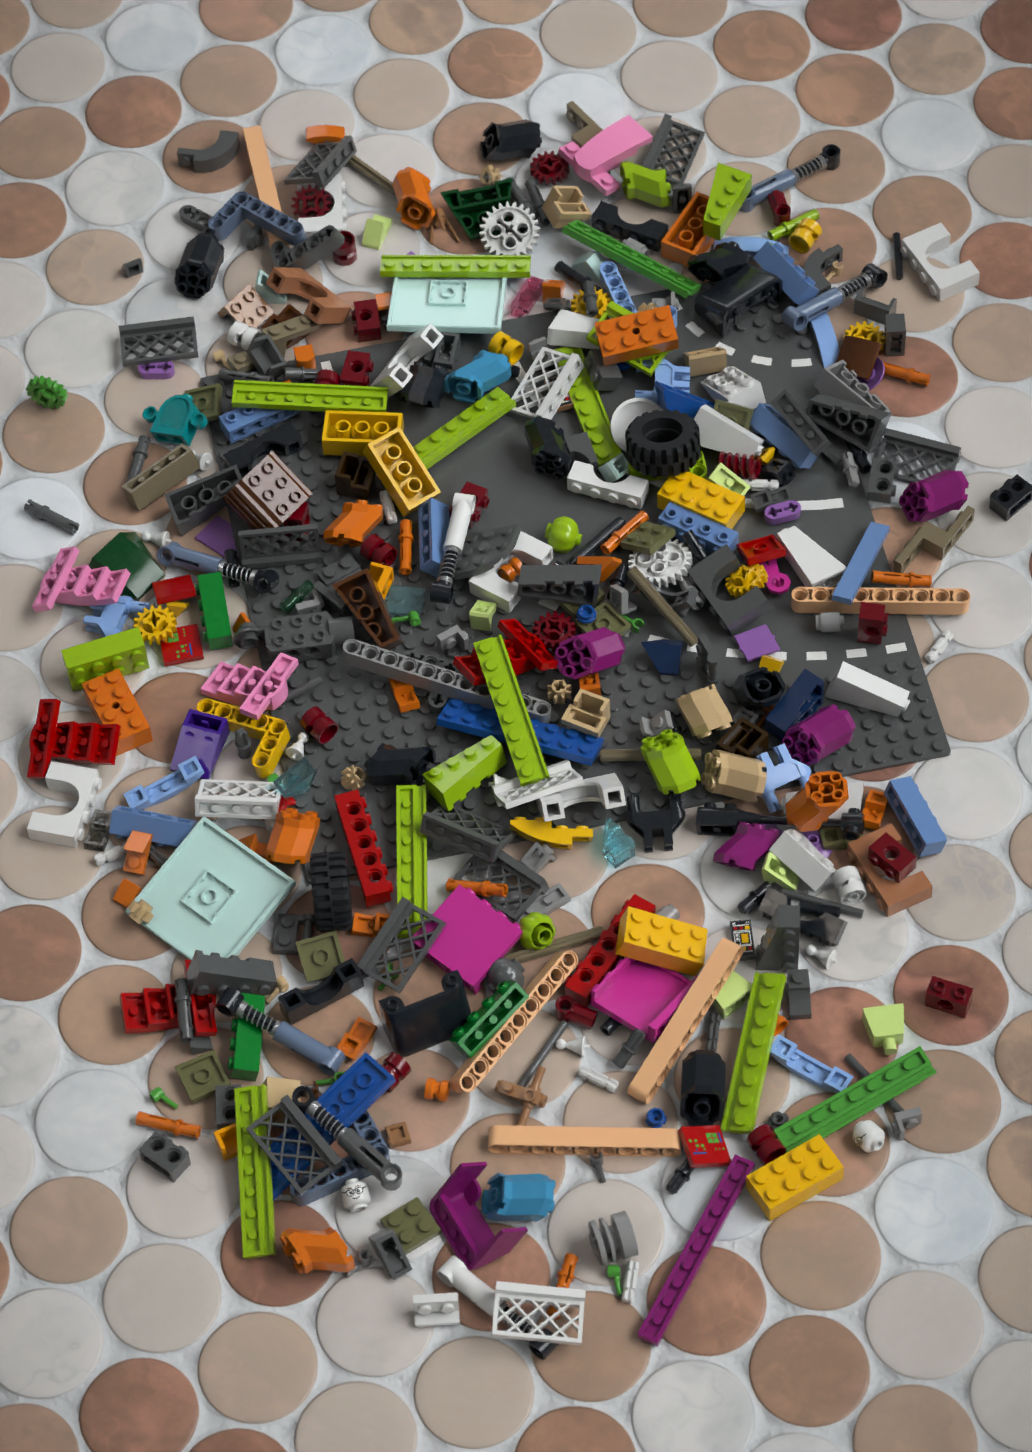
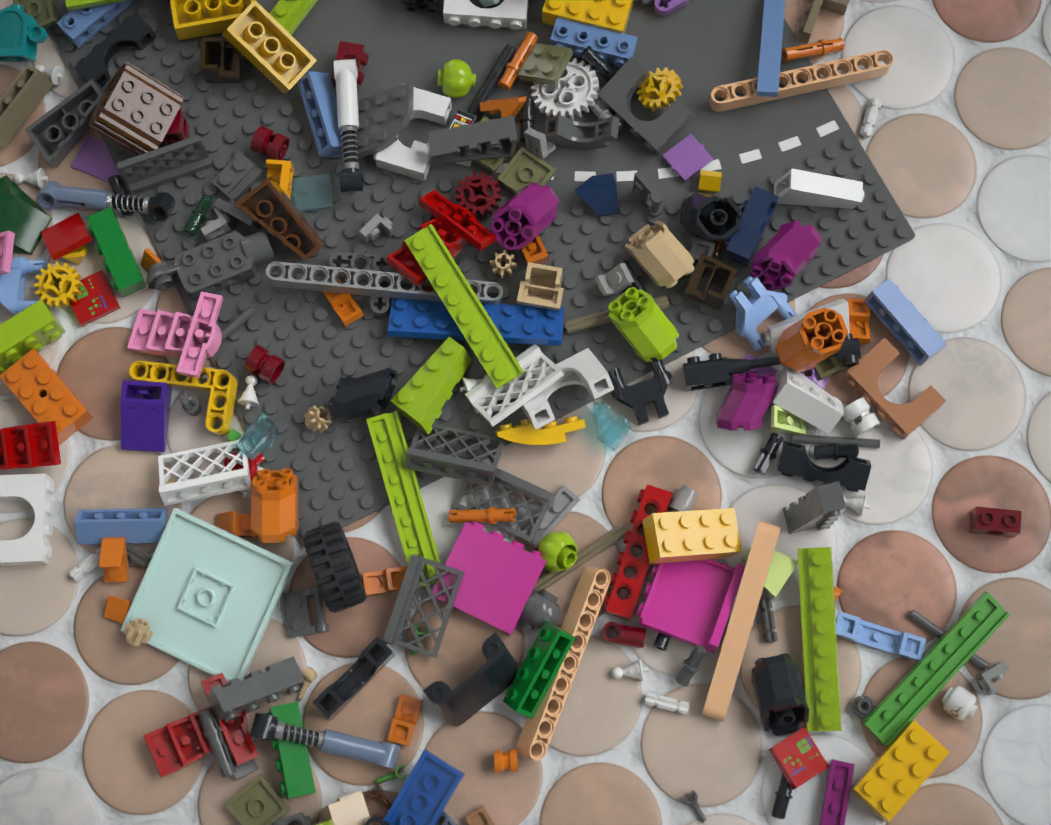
camera: 15 degrees left, 20 degrees up
clear smoke slope [84,809,112,852] -> none
light blue slope [123,755,205,809] -> none
olive plate [295,931,345,983] -> none
orange brick [323,500,383,547] -> none
red brick [334,789,394,907] -> none
white axle [379,490,397,525] -> none
dark red wheel [381,1052,411,1093] -> none
bright green hand [392,611,421,626] -> none
orange pin [398,519,414,575] -> none
yellowish green slope [469,600,497,631] -> none
light nougat beam [488,1125,682,1157] -> none
medium nougat piece [495,1065,548,1126] -> none
orange wheel [497,557,523,583] -> none
dark grey bar [517,1020,568,1087] -> none
light grey bracket [520,842,557,874] -> none
blue plate [576,605,596,624] -> none
bright green hand [622,615,644,633] -> none
dark tan axle [627,566,698,647] -> none
blue plate [645,1108,667,1128] -> none
tan brick [701,749,767,803] -> none
tile [730,919,756,961] -> none
red tile [736,534,786,566] -> none
dark red wheel [746,1124,786,1165] -> none
dark pink piece [759,559,791,595] -> none
white slope [777,526,846,587] -> none
dark grey arch [786,969,812,1020] -> none
light grey brick [816,611,845,632] -> none
dark red brick [857,602,889,644] -> none
yellowish green torso [862,1003,904,1055] -> none
dark red brick [868,832,917,883] -> none

